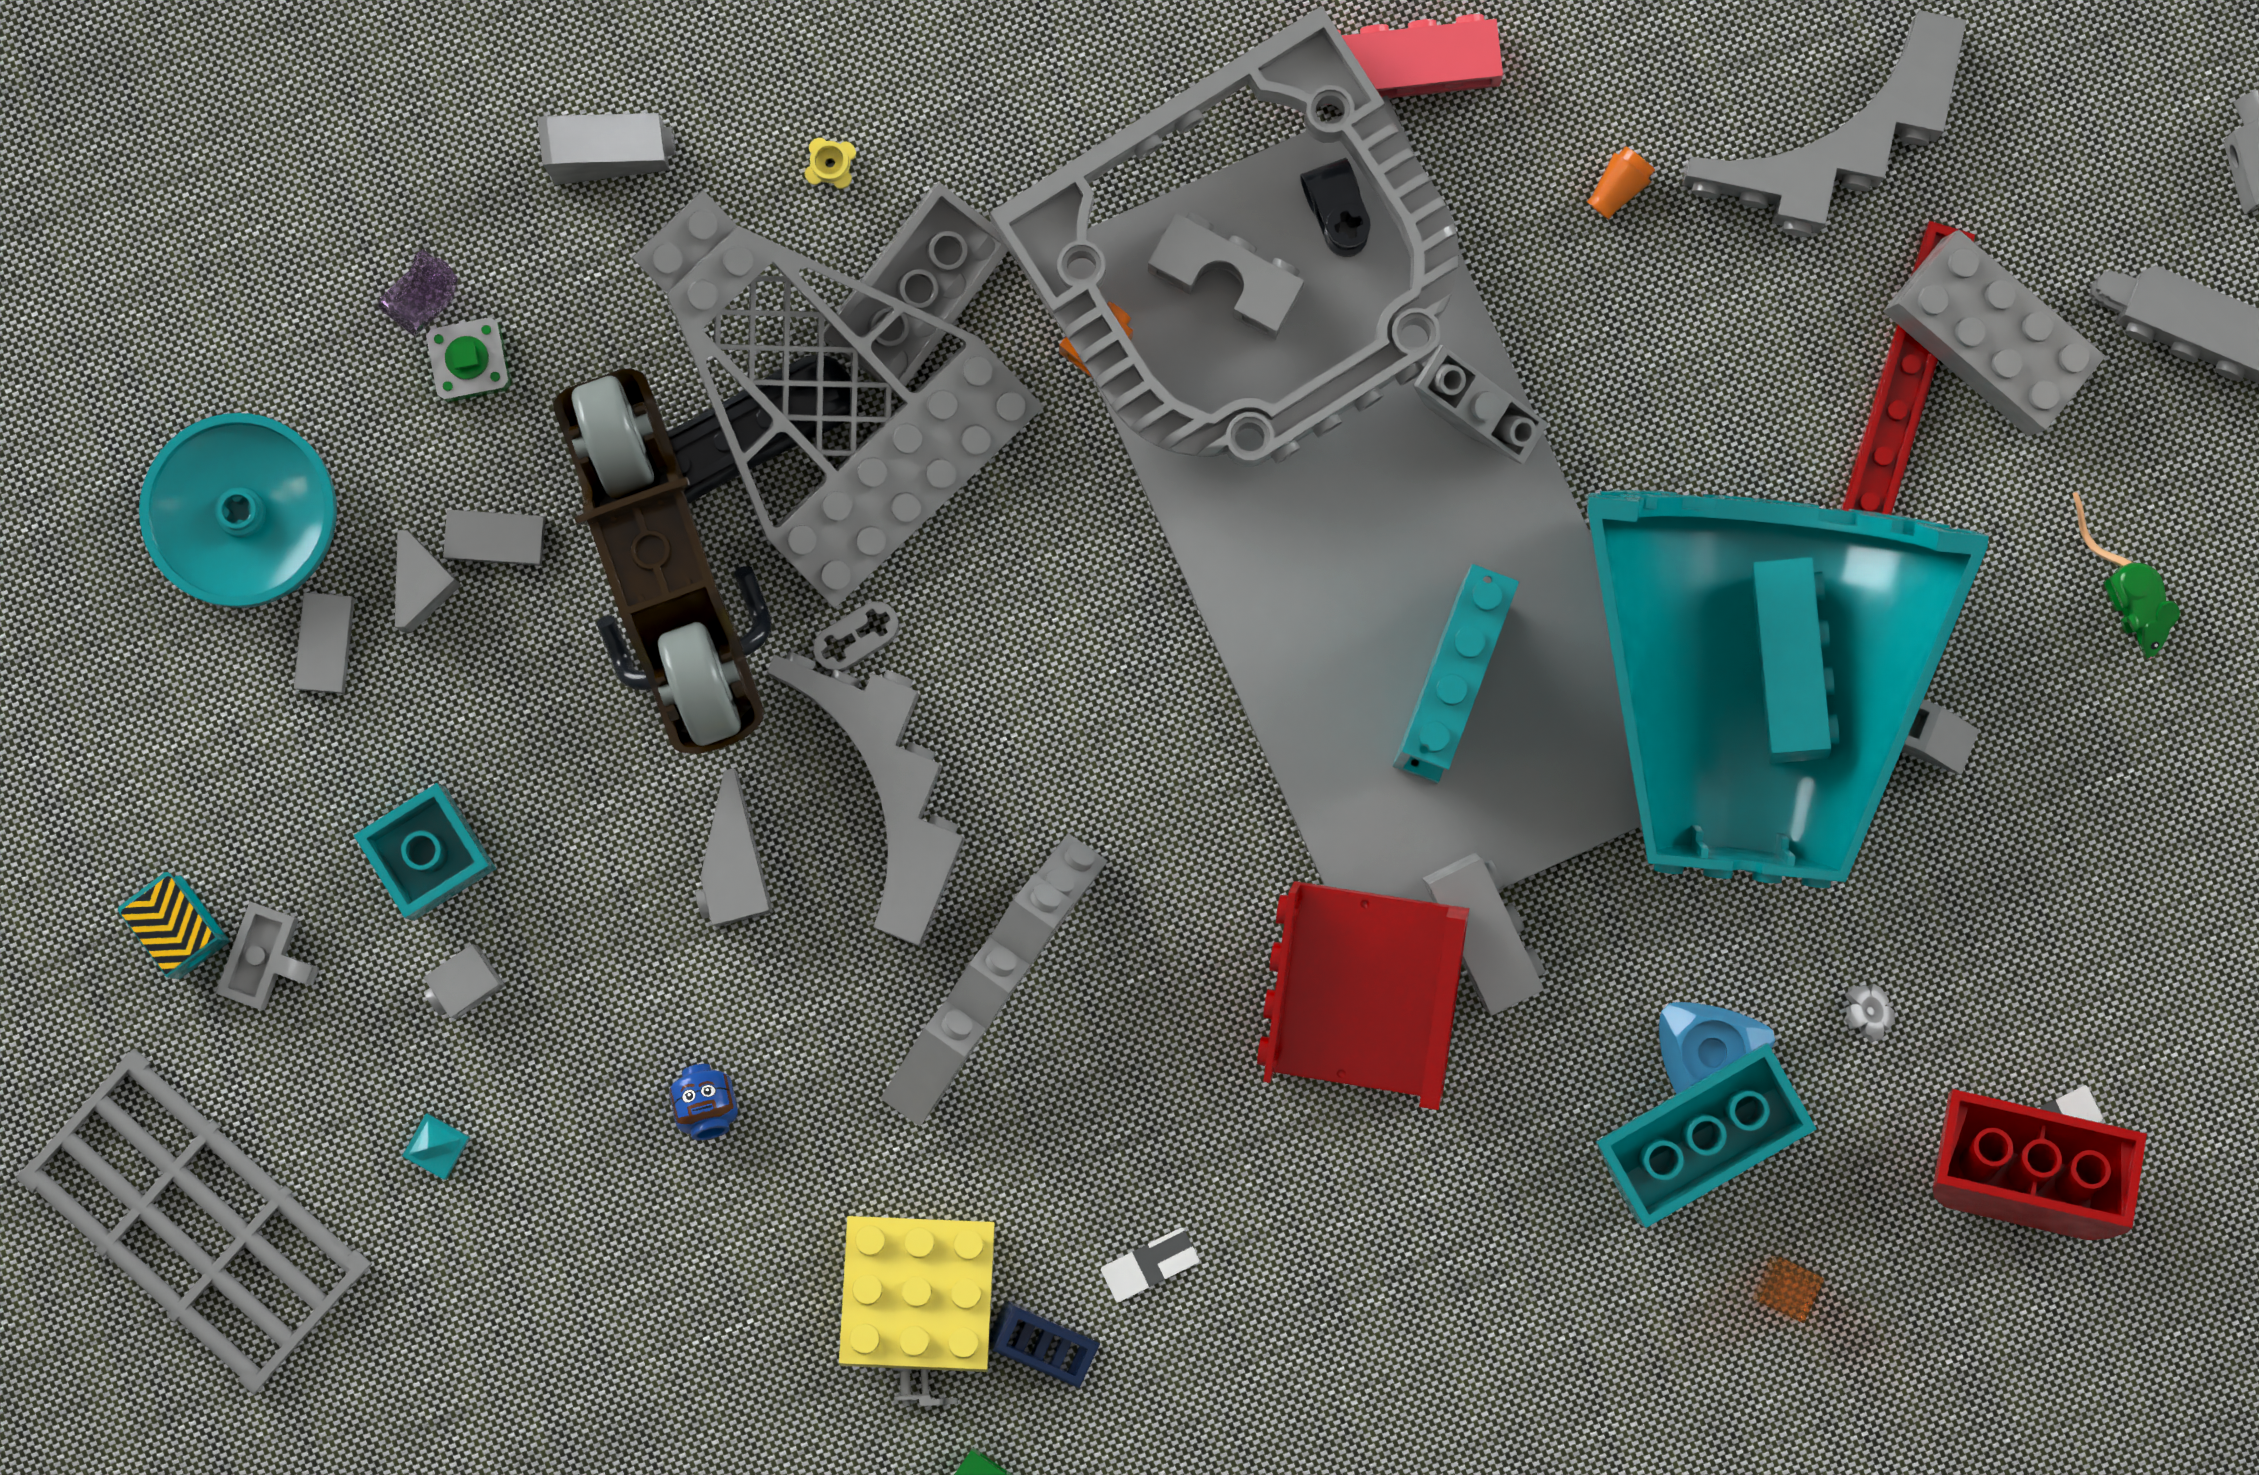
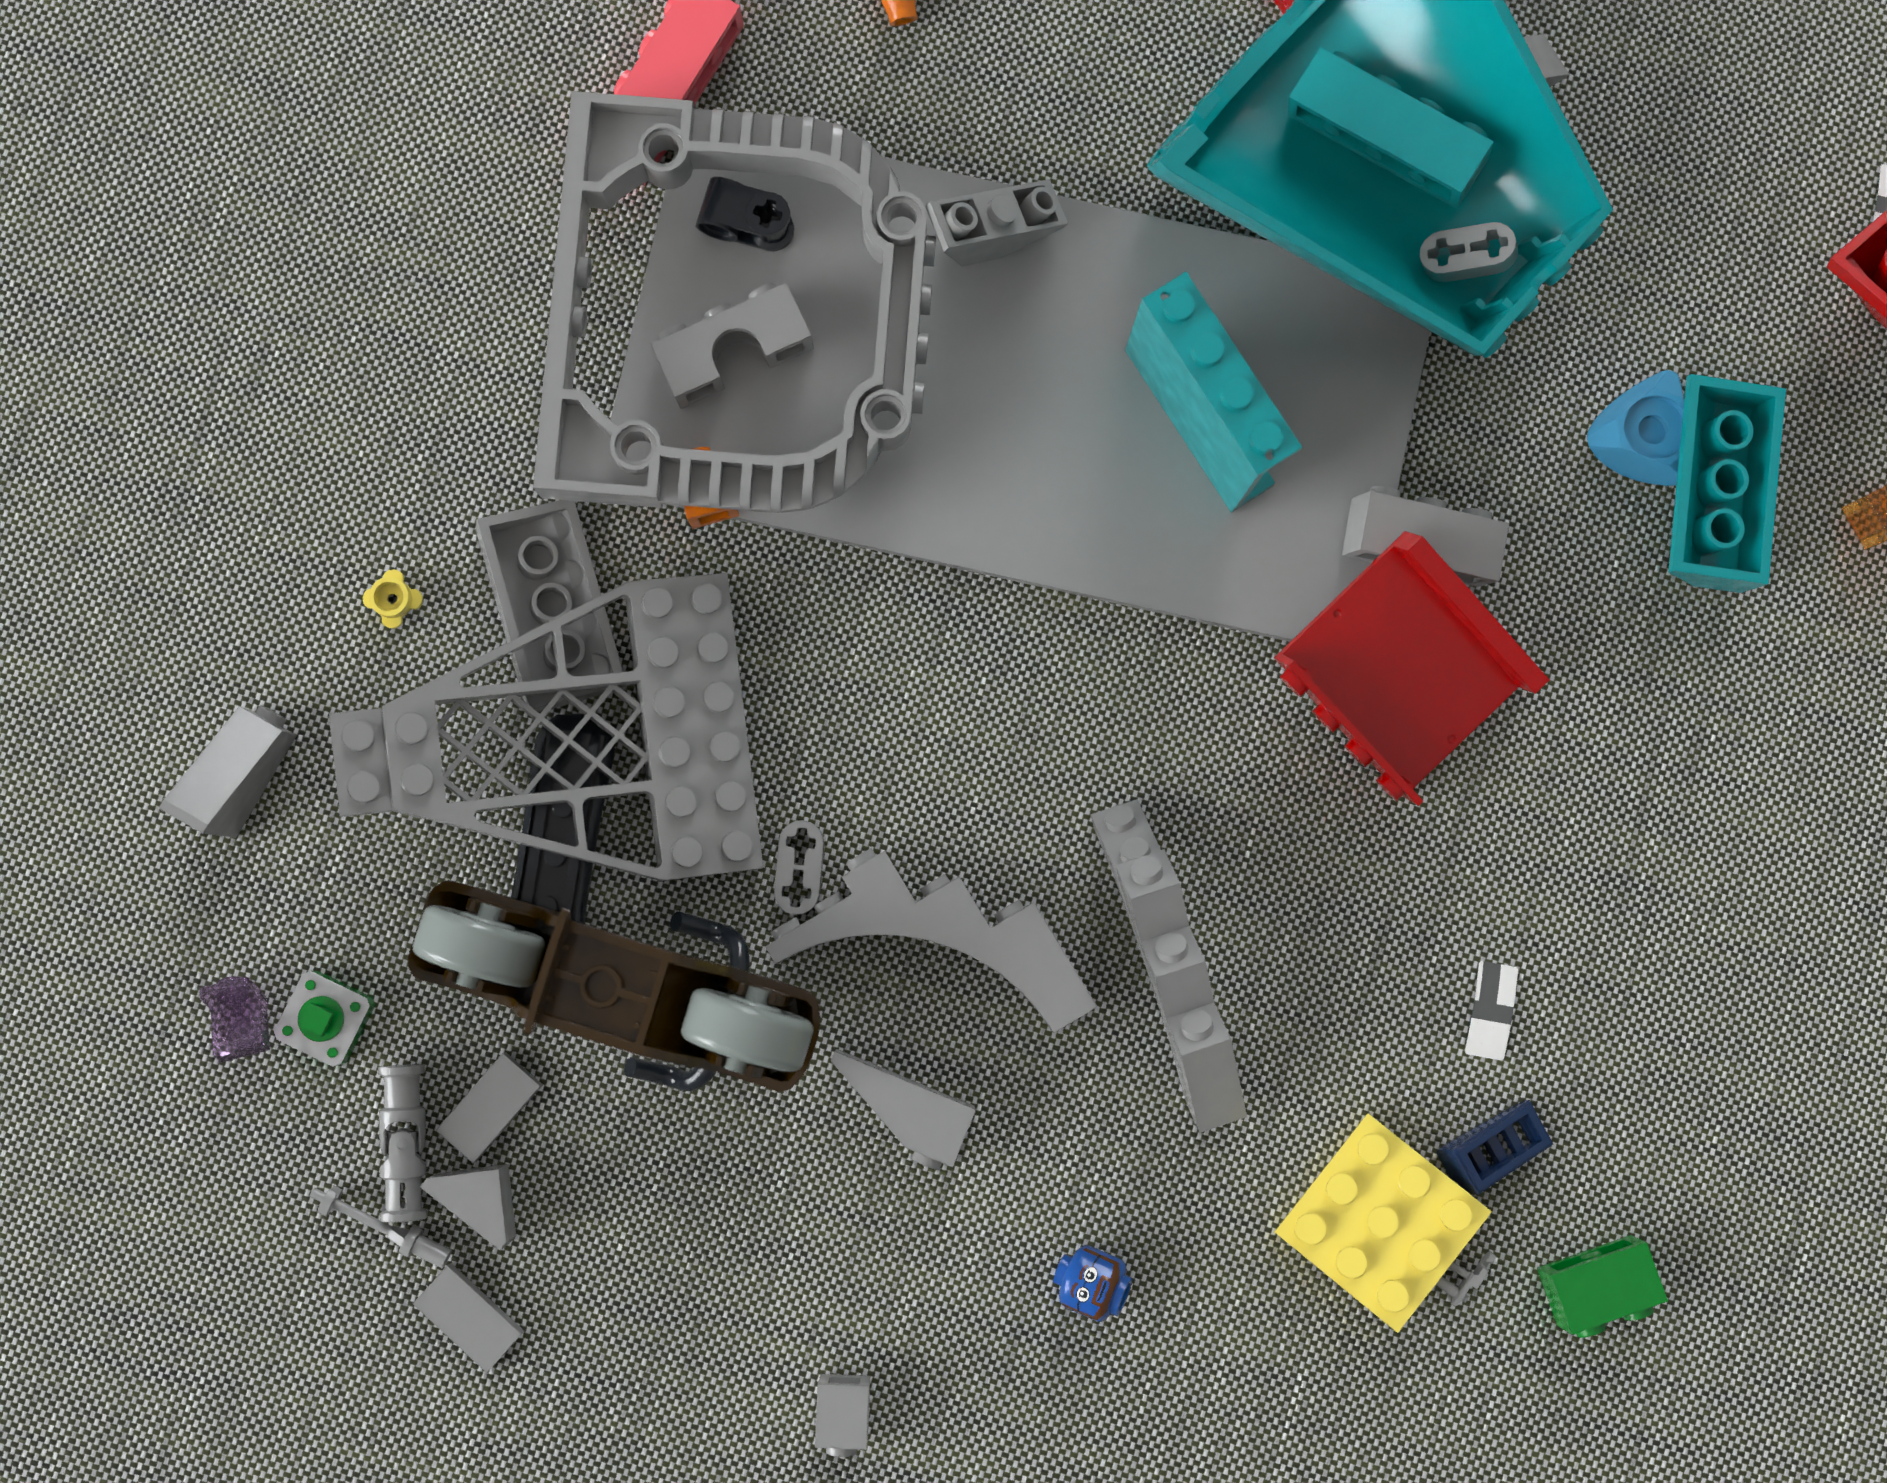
camera: 60 degrees left, 0 degrees up
teal dish [139,413,337,608] -> none
teal brick [353,783,497,921] -> none
light grey plant [1844,984,1895,1043] -> none
none -> light grey piece [310,1185,452,1269]
none -> light grey piece [378,1064,427,1222]
none -> light grey beam [1420,222,1518,282]

